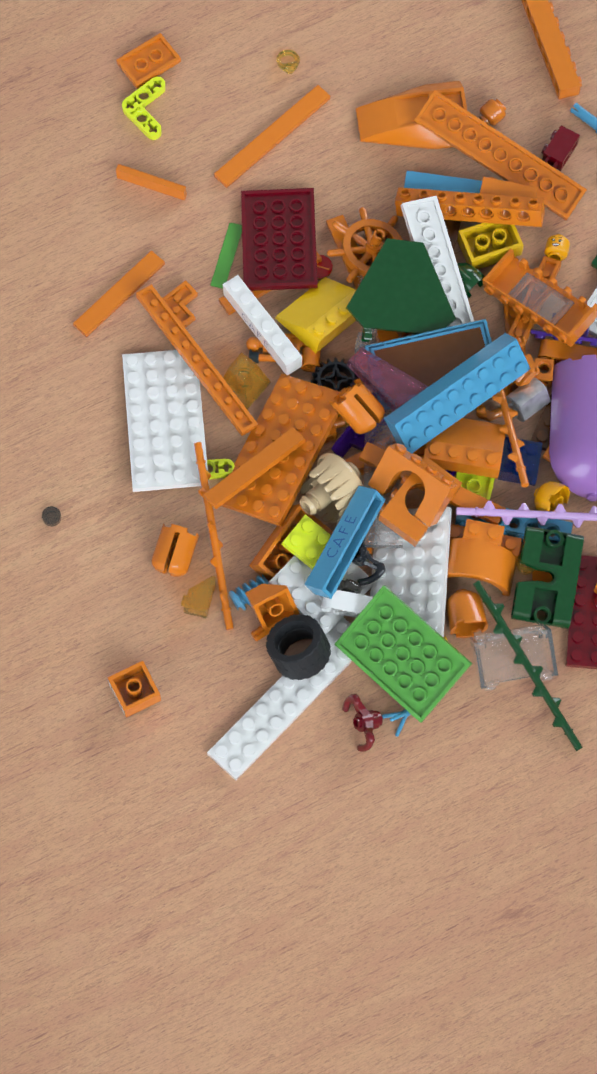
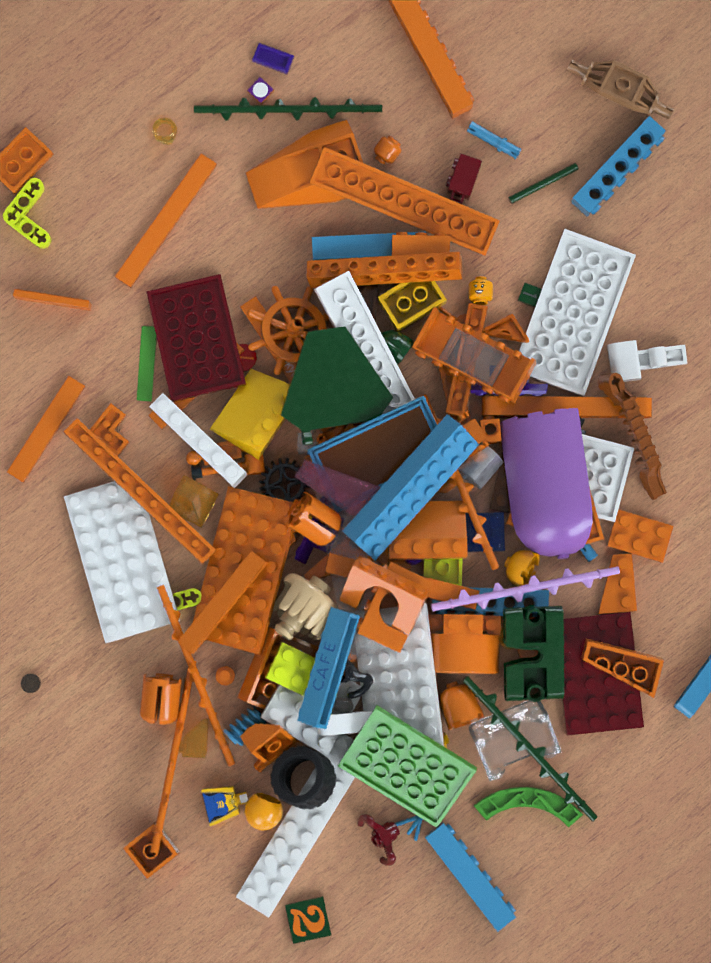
camera: 10 degrees left, 15 degrees up
none -> orange plant [150,661,197,854]
none -> dark green plant [194,97,382,121]
none -> torso [201,786,249,826]
none -> orange plate [216,666,235,686]
none -> light orange helmet [244,793,283,831]
none -> tile [247,77,274,105]
none -> dark purple tile [252,43,294,75]
none -> tile [285,896,332,944]
none -> dark azure brick [425,822,516,932]
none -> bright green tile [473,787,583,827]
none -> orange tile [483,313,529,343]

